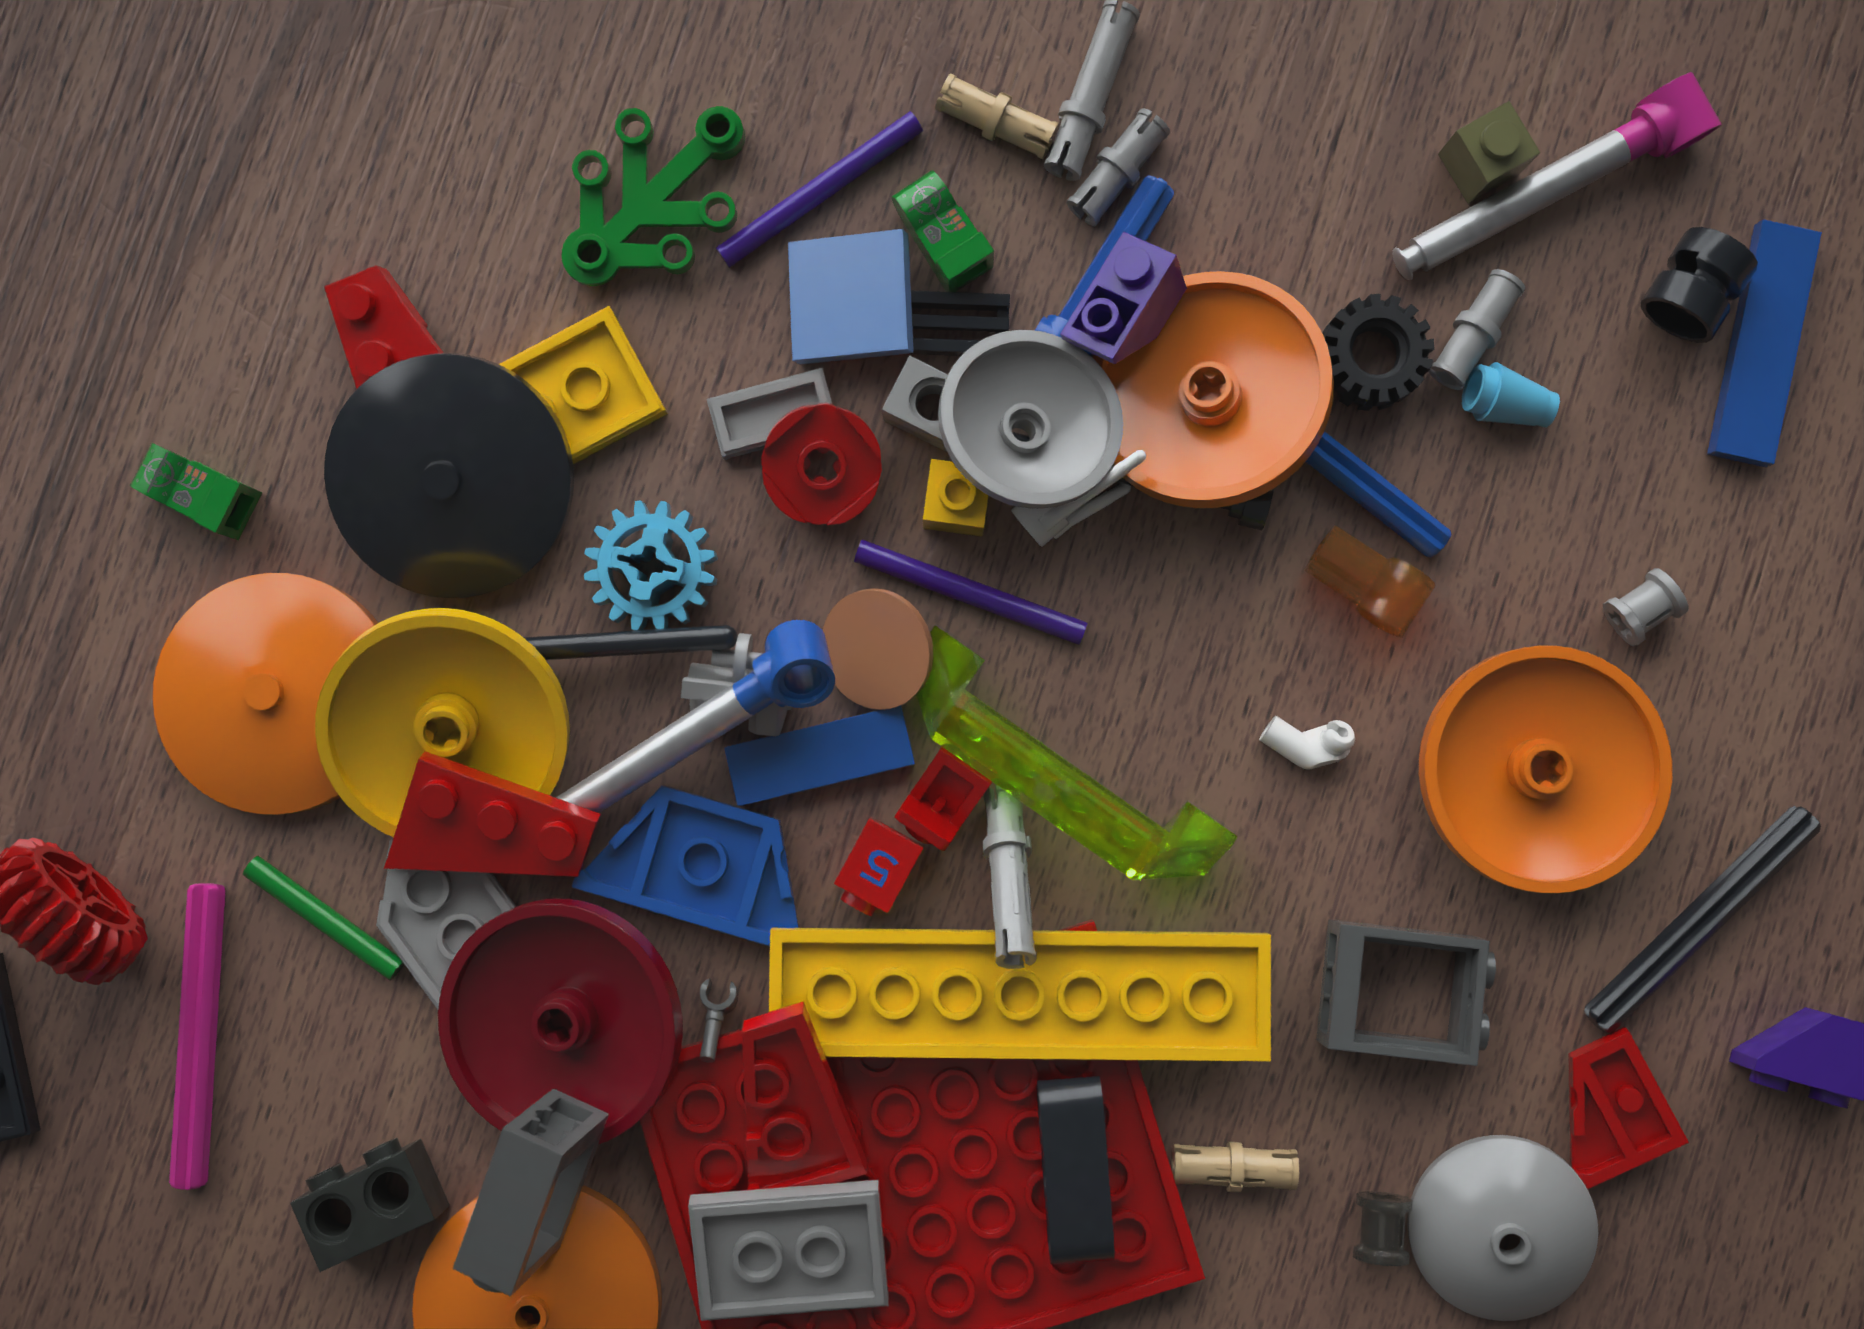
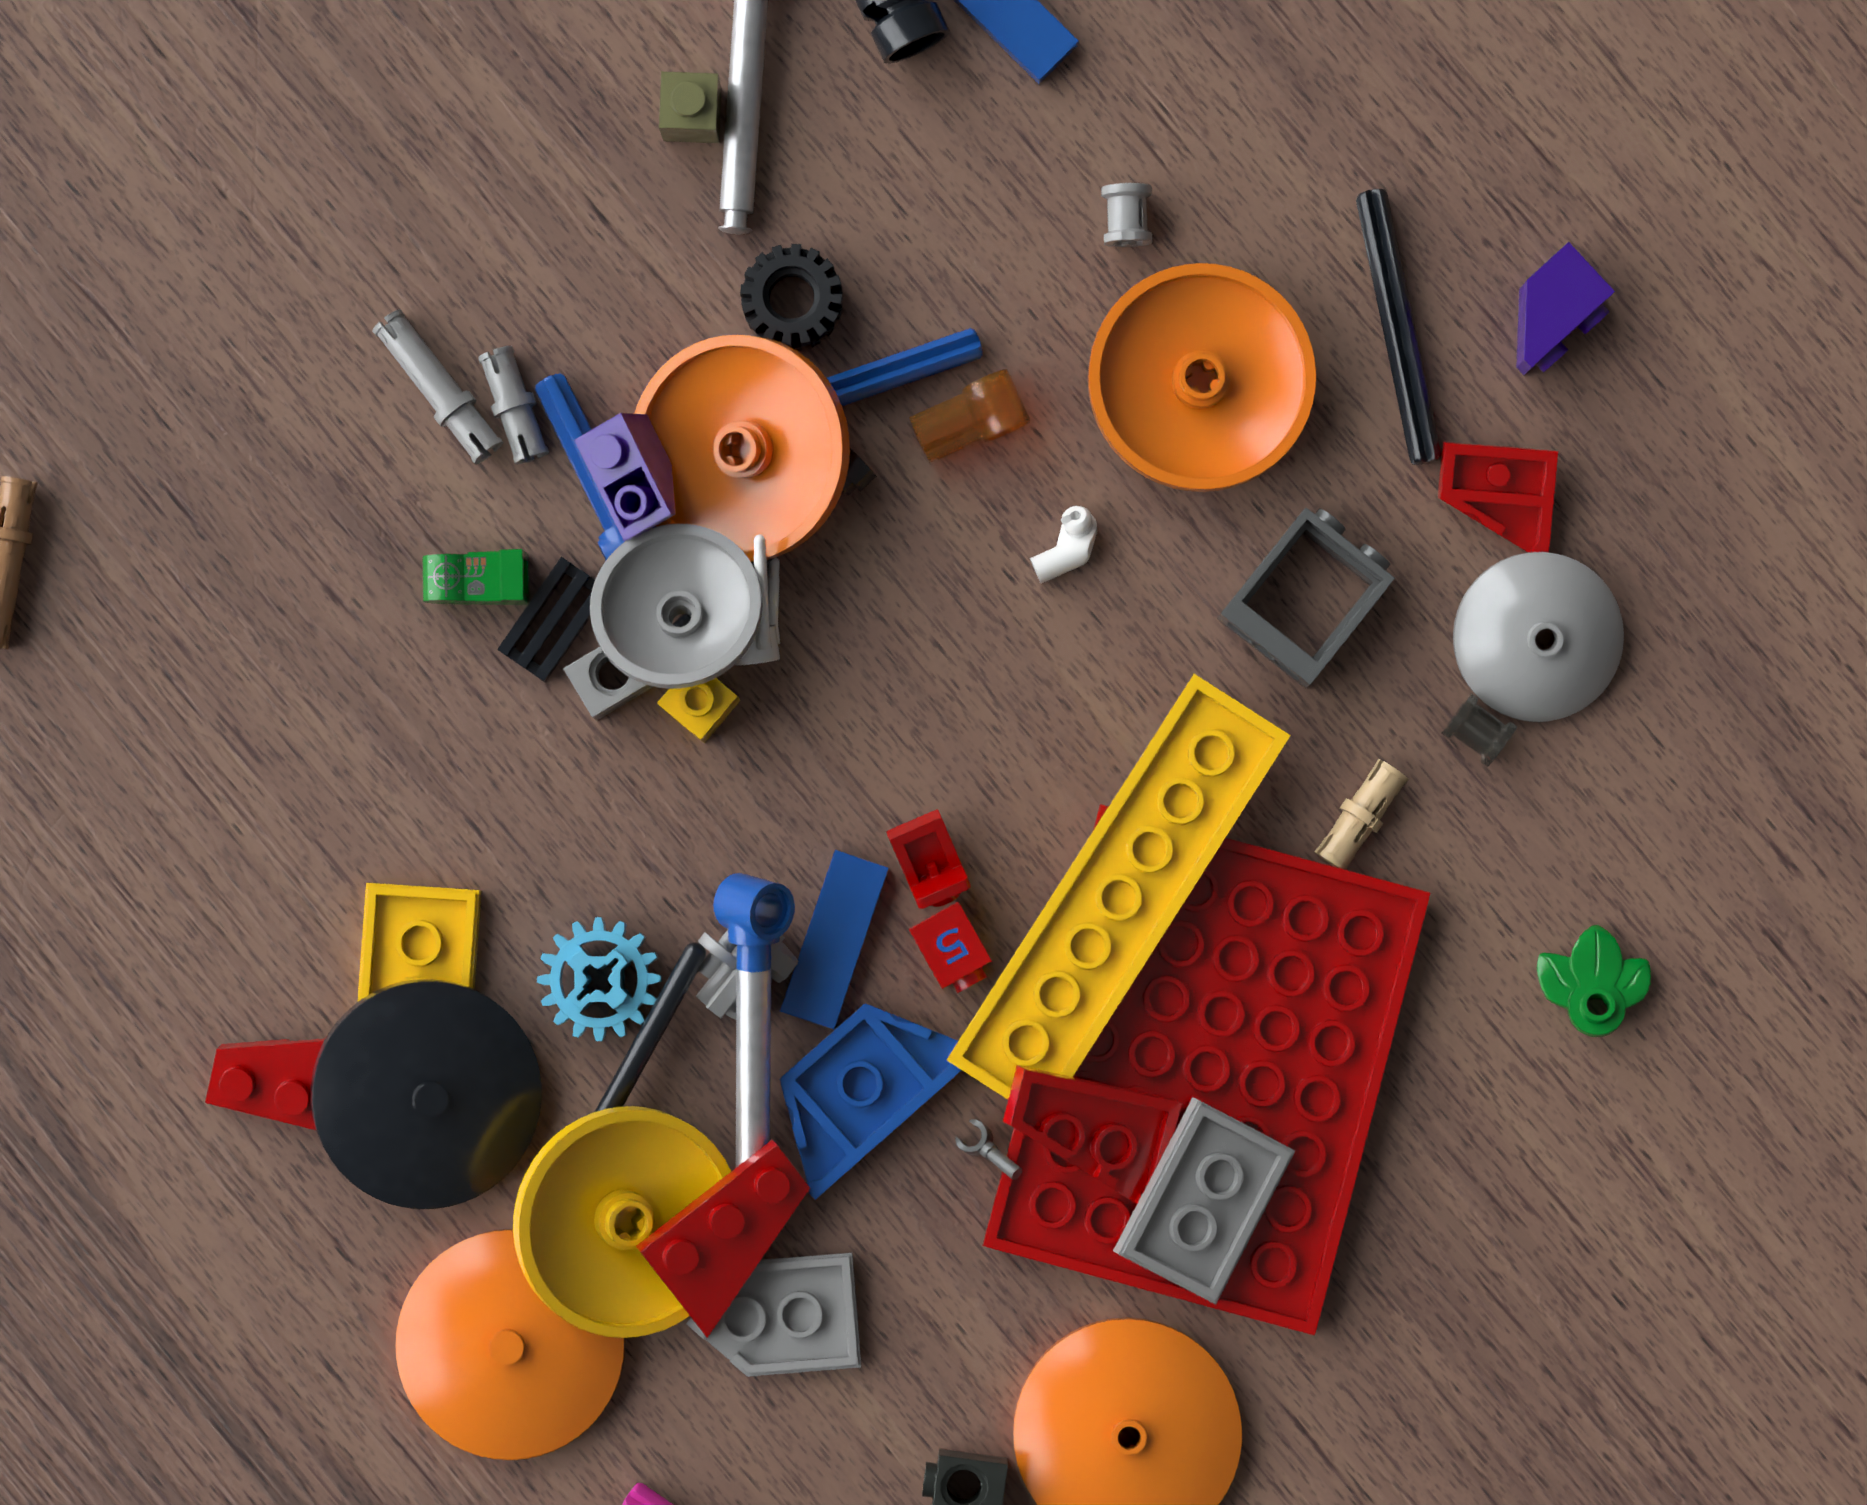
camera: 60 degrees left, 0 degrees up
green leg [130,443,262,540] -> none
green bar [242,856,404,981] -> none
dark red dish [438,898,683,1144] -> none
dark grey window [452,1089,609,1296] -> none
green plant [561,106,745,286] -> none
light grey tile [707,368,832,460] -> none
dark purple bar [716,111,923,268] -> none
red plate [761,402,882,525] -> none
medium blue tile [788,229,913,365] -> none
nougat piece [823,588,934,710] -> none
dark purple bar [854,540,1088,645] -> none
clear neon green slope [916,625,1238,880] -> none
tan pin [935,73,1059,159] -> none
light grey pin [983,784,1036,969] -> none
black beam [1037,1076,1115,1265] -> none
light grey pin [1429,269,1525,390] -> none
medium azure cone [1462,362,1560,427] -> none

